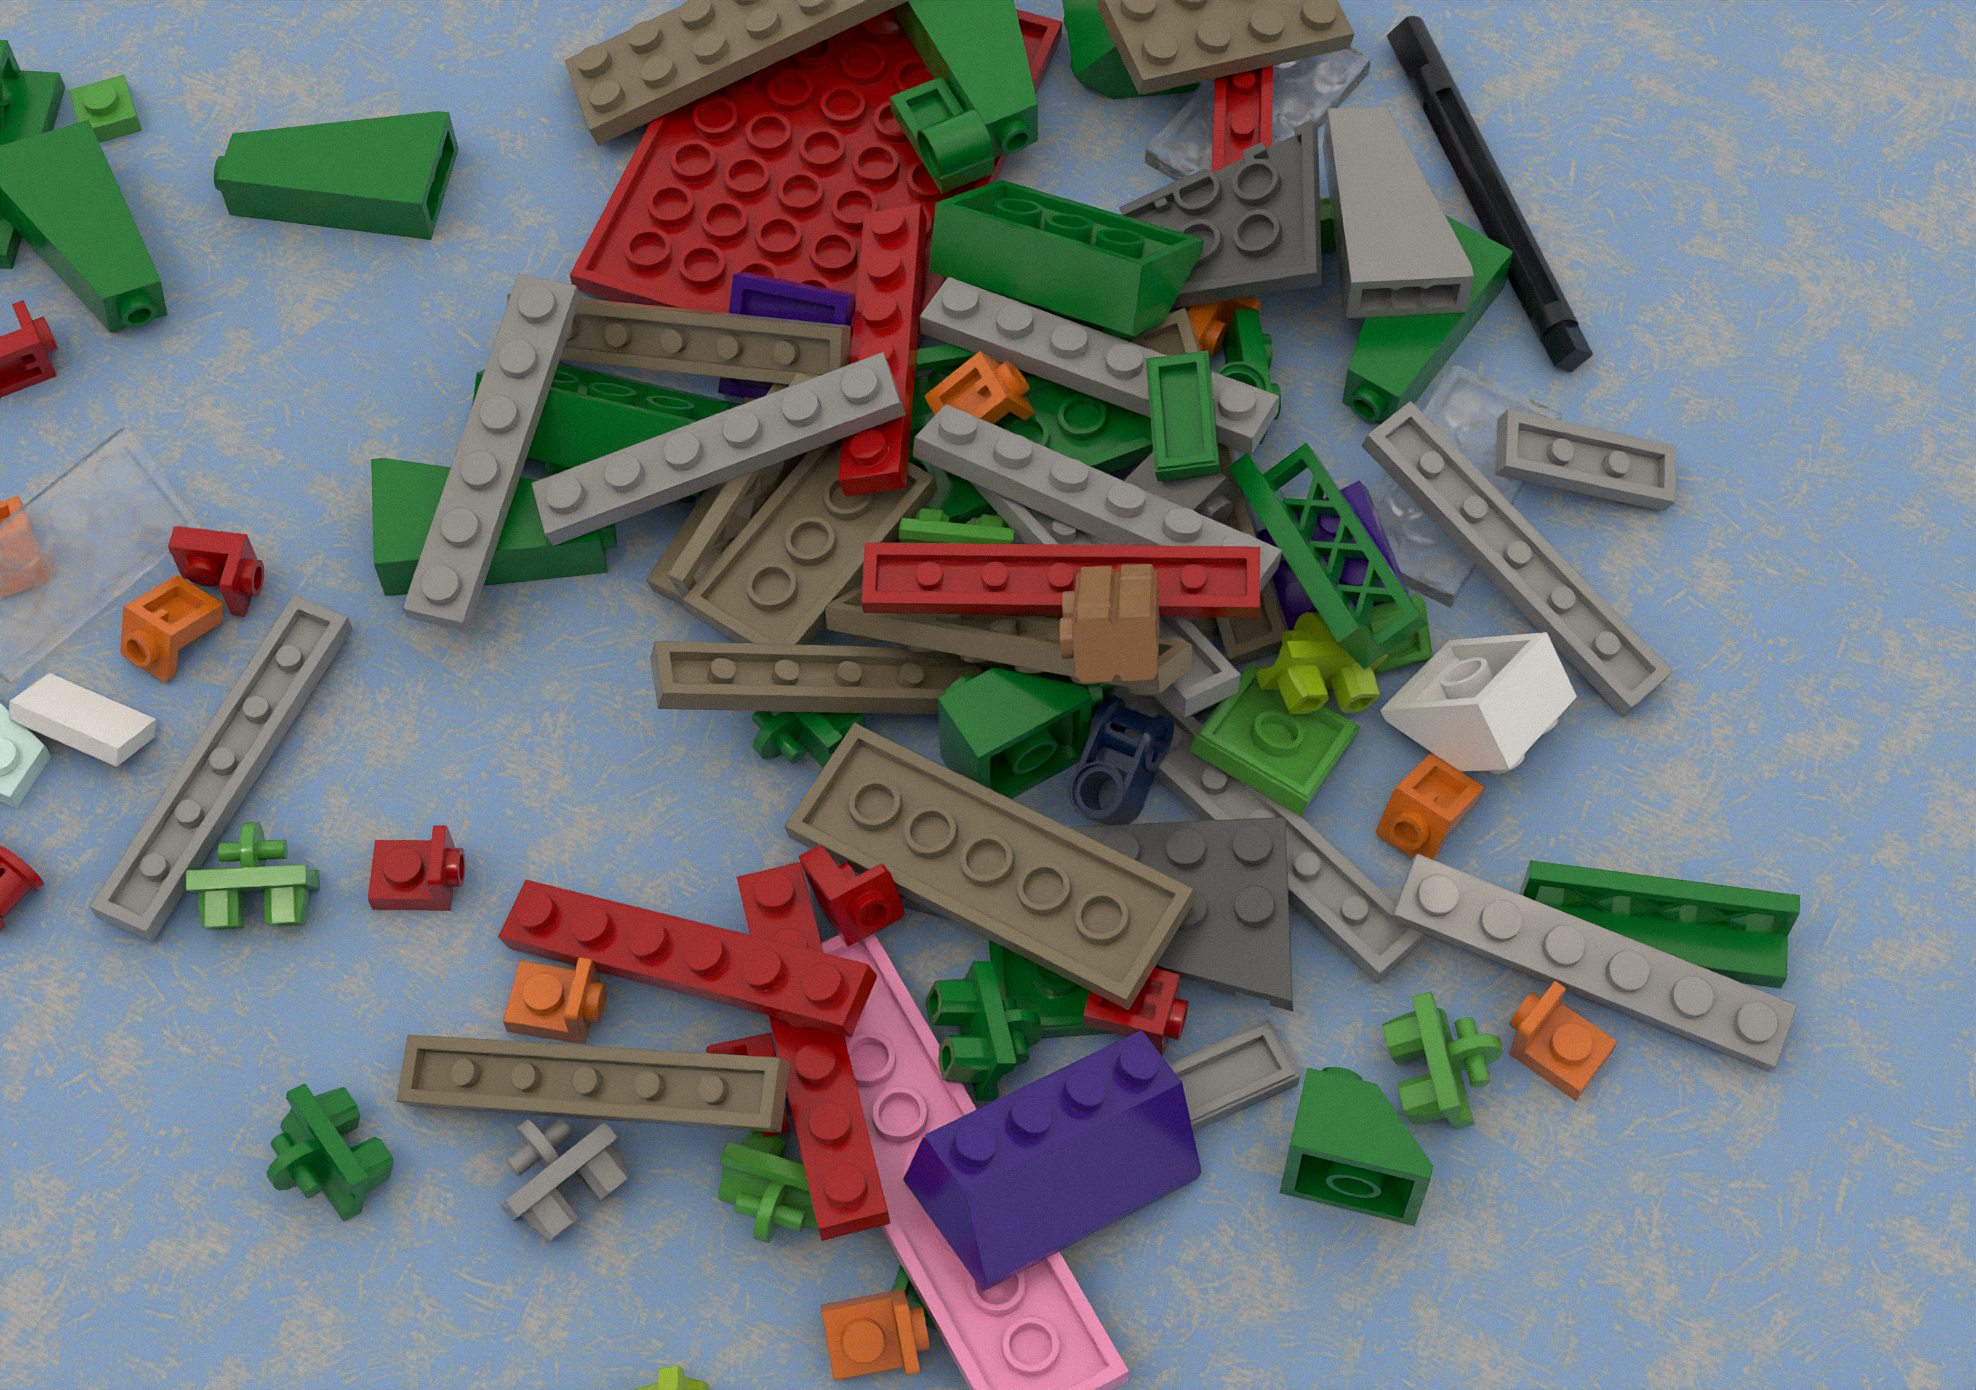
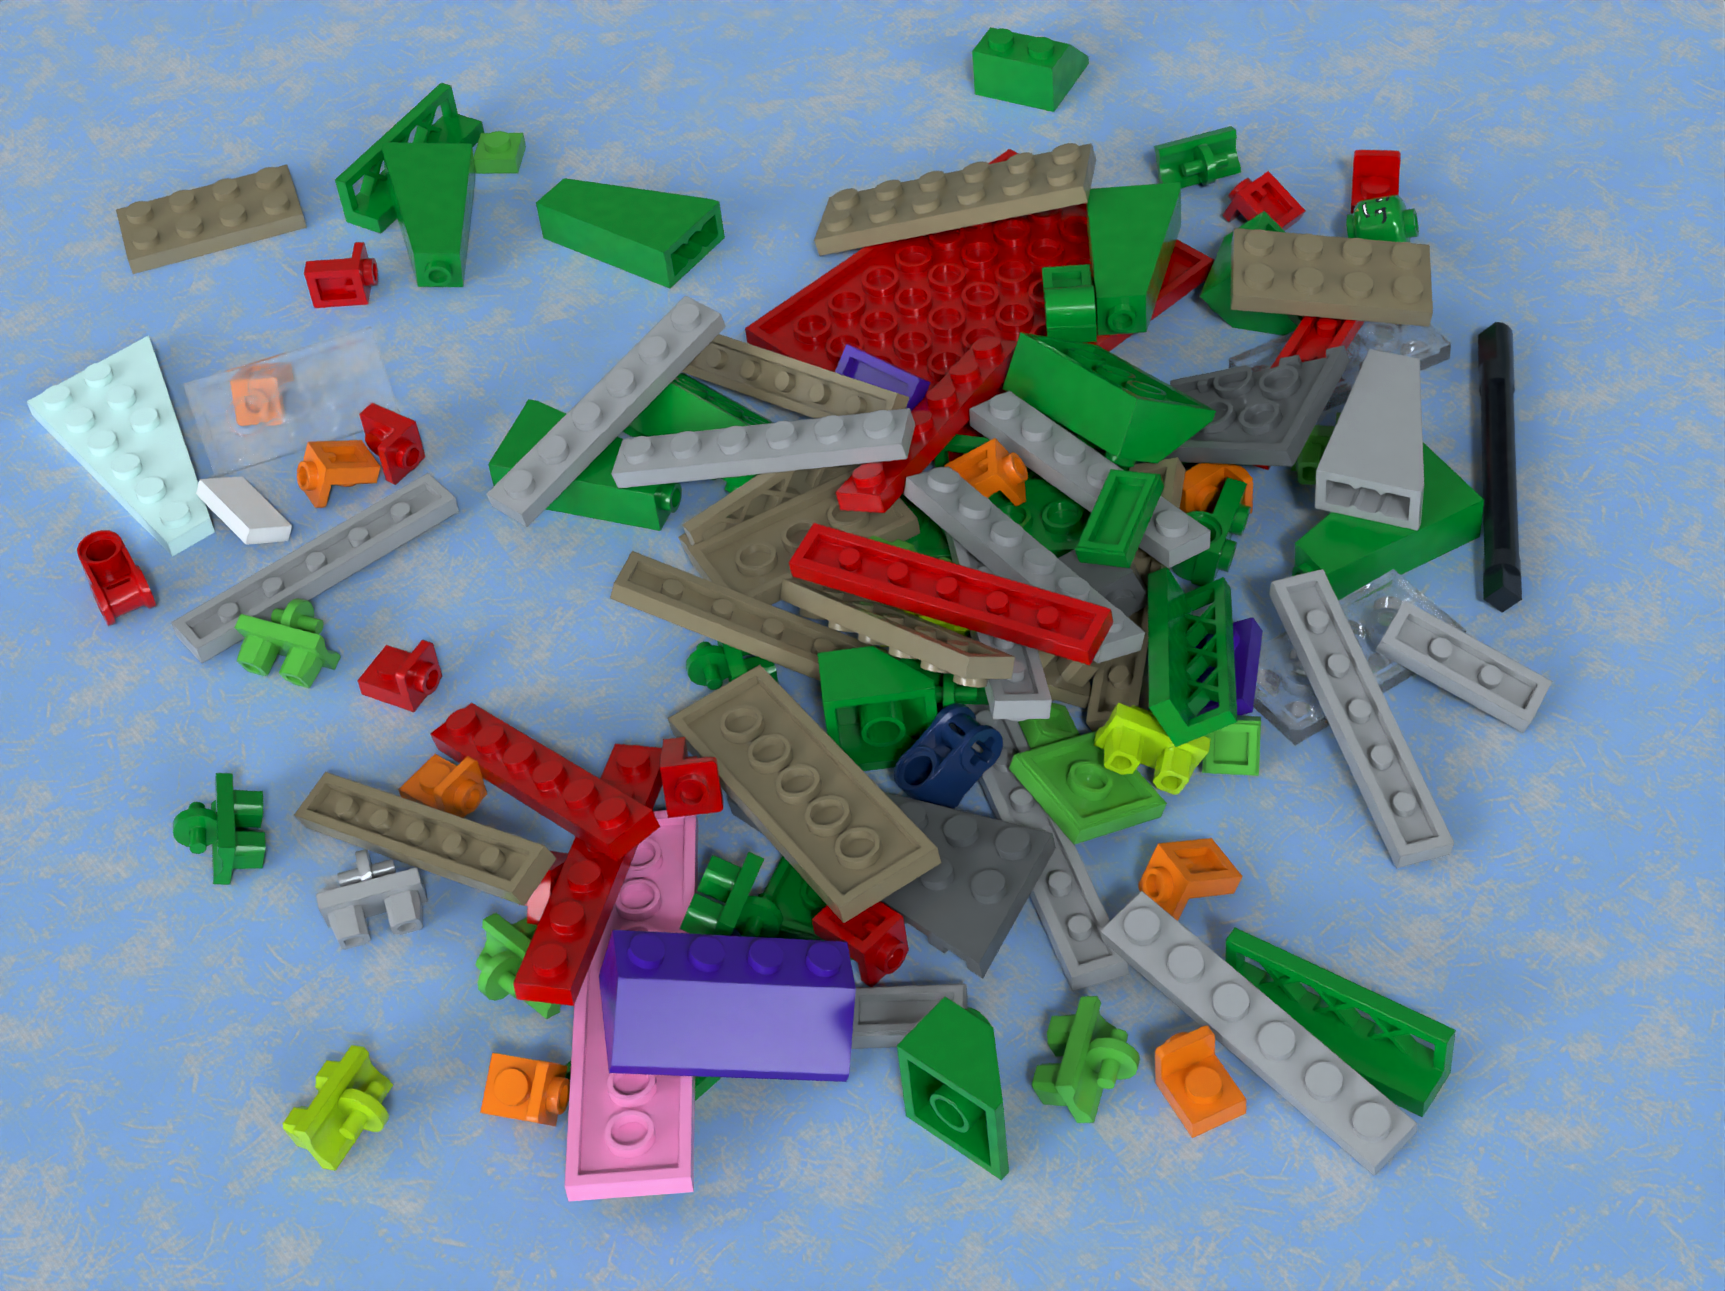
camera: 30 degrees right, 15 degrees down
medium nougat brick [1060,564,1160,683] -> none
white slope [1380,632,1577,774] -> none

